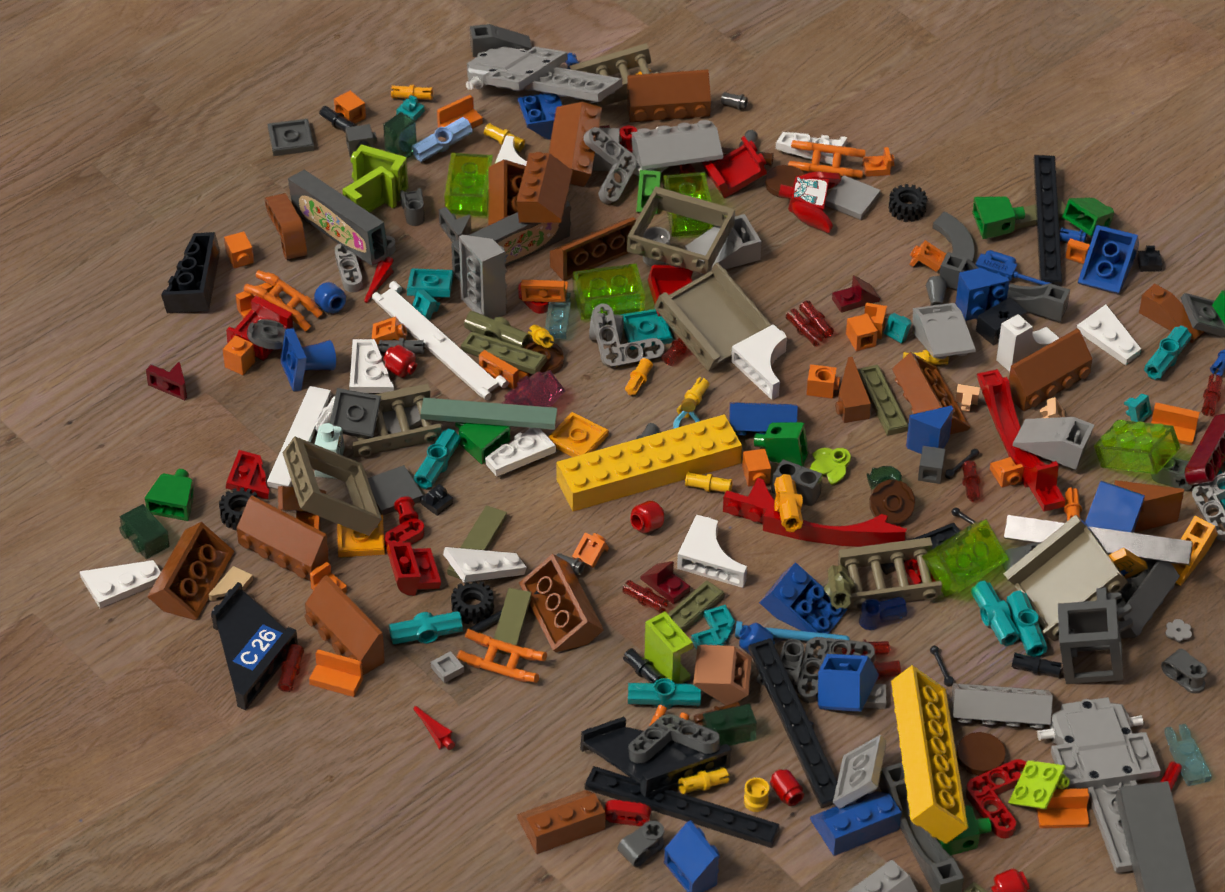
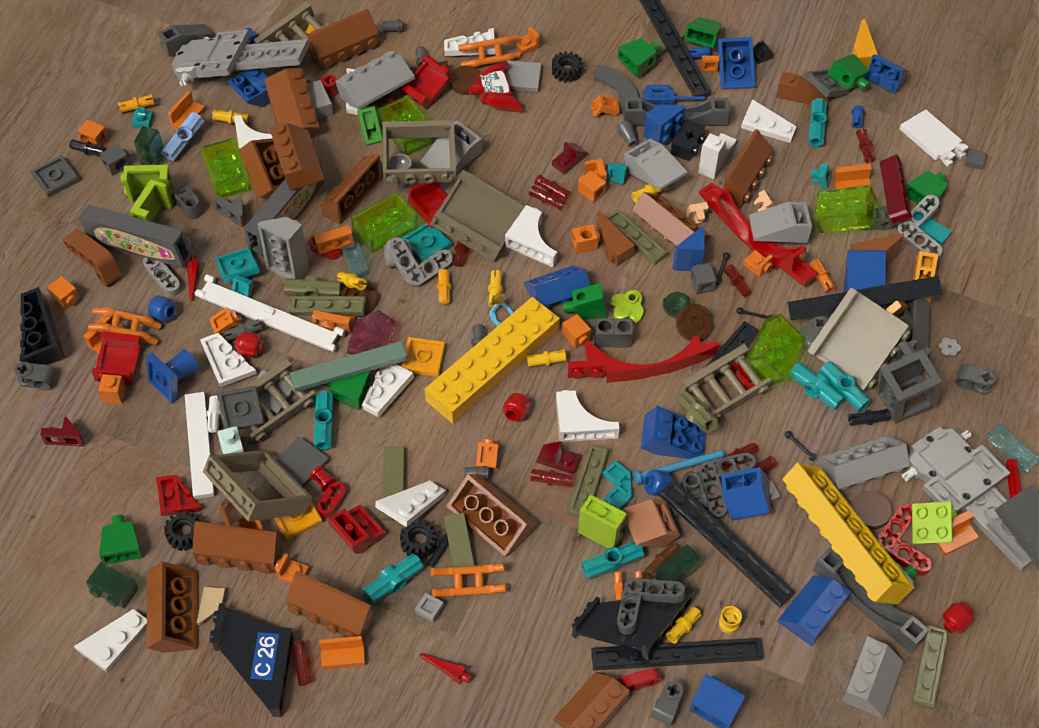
camera: 25 degrees left, 10 degrees up
dark grey tile [247,319,288,349] -> none
black tile [421,484,453,516] -> none
light grey beam [584,127,637,204] -> none
black pin [623,648,665,683] -> none
red brick [770,769,804,806] -> none
light orange piece [774,474,803,532] -> none
light grey plate [833,734,887,809] -> none
clear blue piece [859,597,908,630] -> none
none -> dark grey piece [14,362,55,390]

